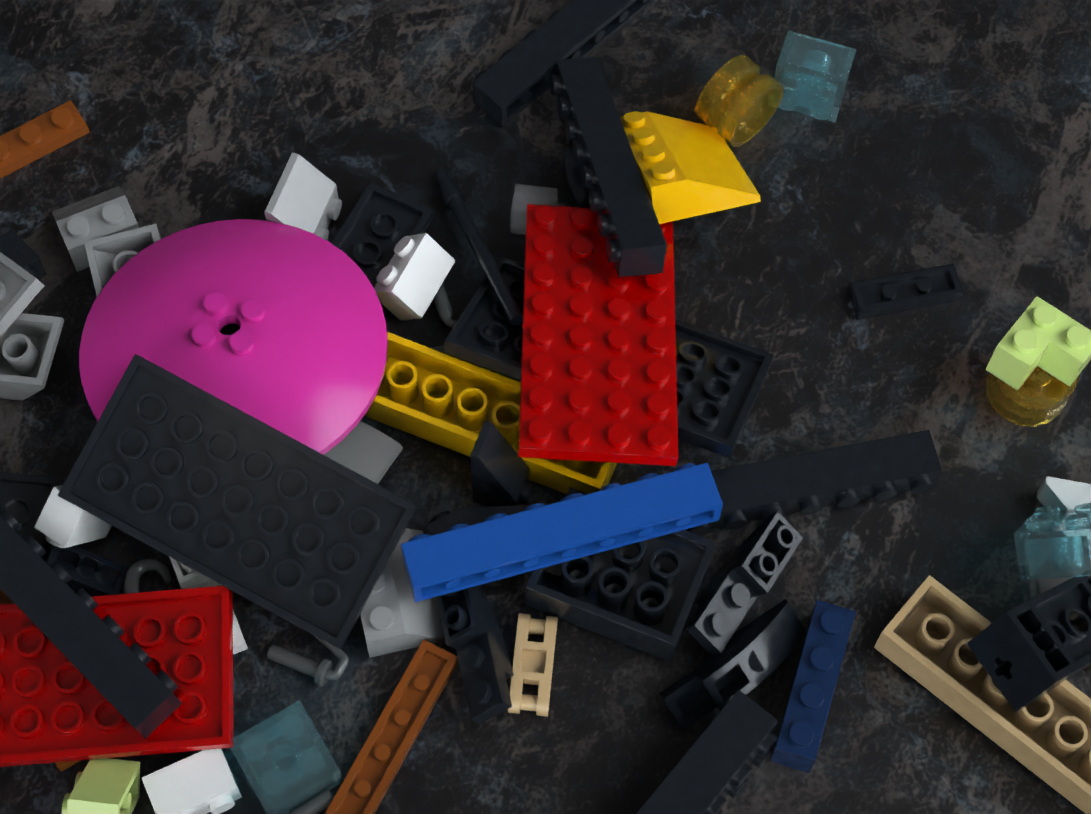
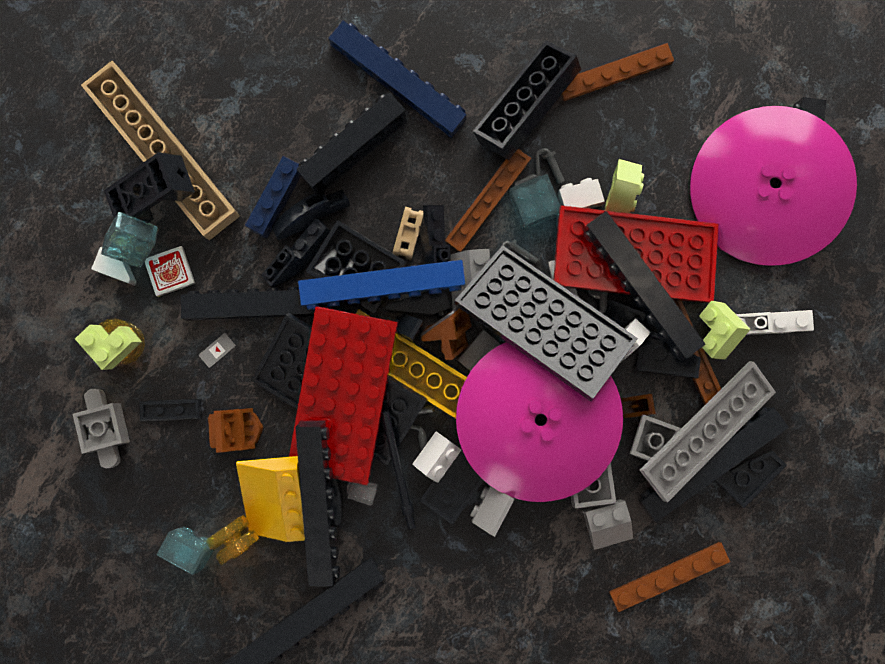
camera: 165 degrees left, 20 degrees up
none -> light grey brick [73,389,130,468]
none -> tile [144,246,195,297]
none -> light grey sticker [199,333,236,368]
none -> dark orange piece [208,408,263,453]
none -> dark orange piece [421,307,471,360]
none -> reddish brown slope [620,394,656,418]

